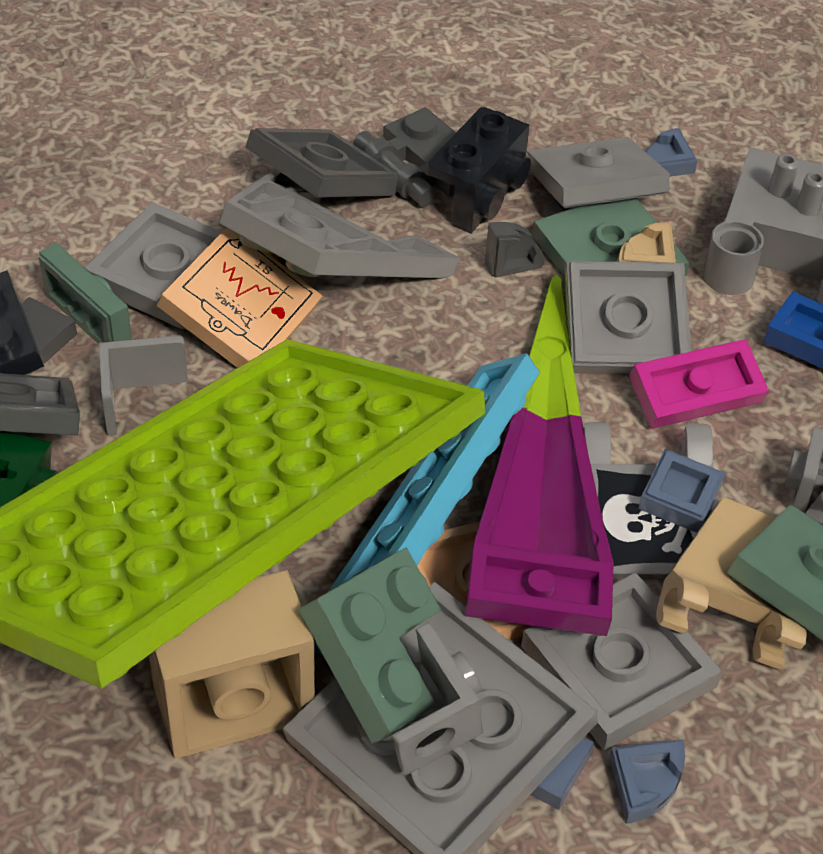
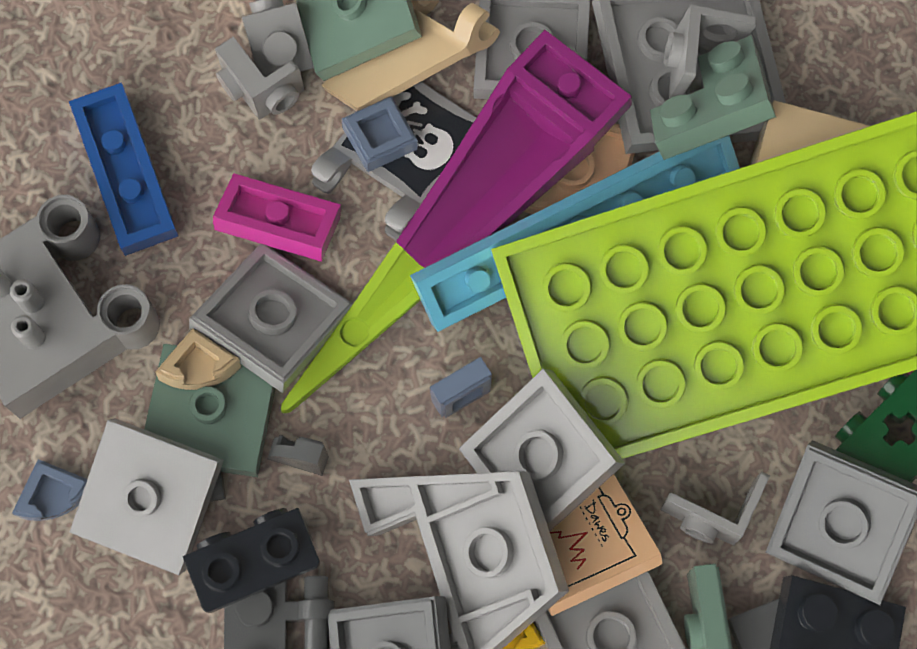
camera: 140 degrees left, 25 degrees up
none -> sand blue tile [430,357,492,418]
none -> light grey plate [459,369,625,532]

